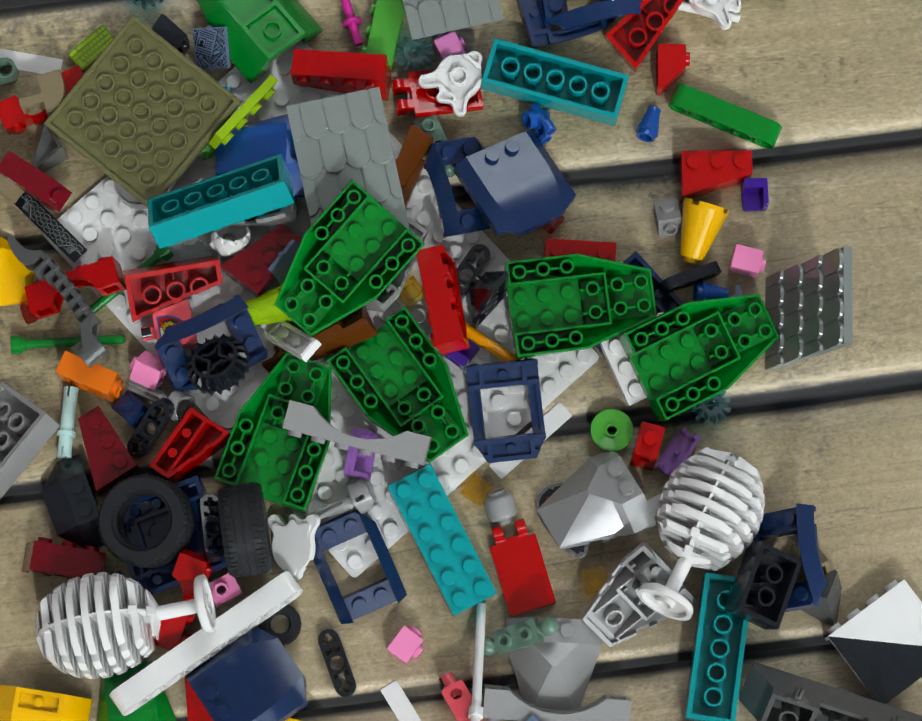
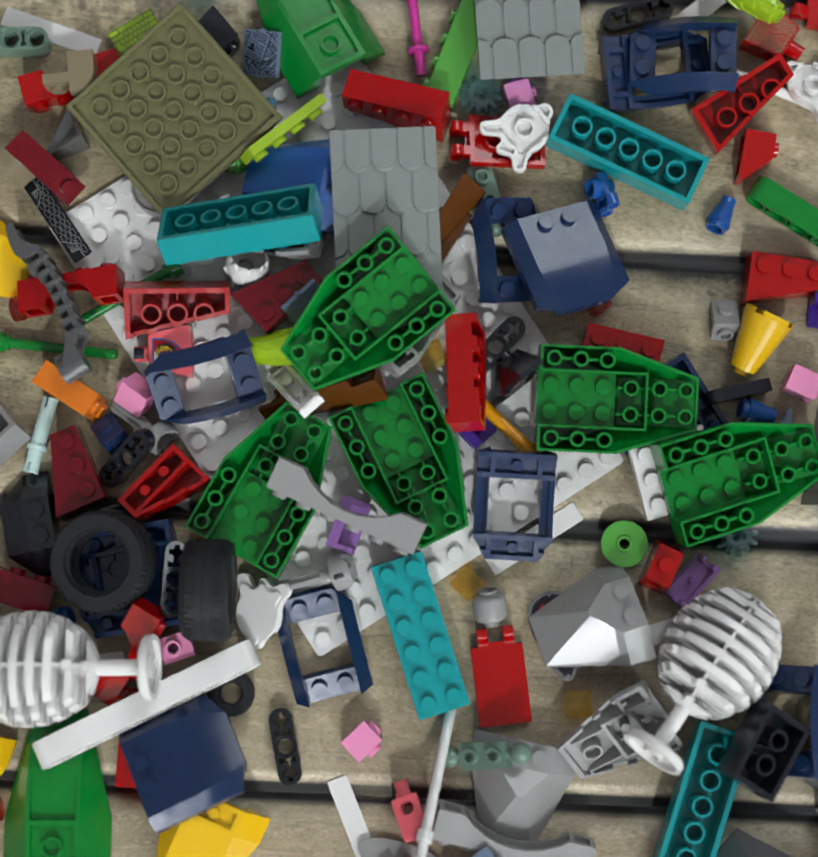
camera: 10 degrees right, 5 degrees up
black gear [185,334,251,395] -> none

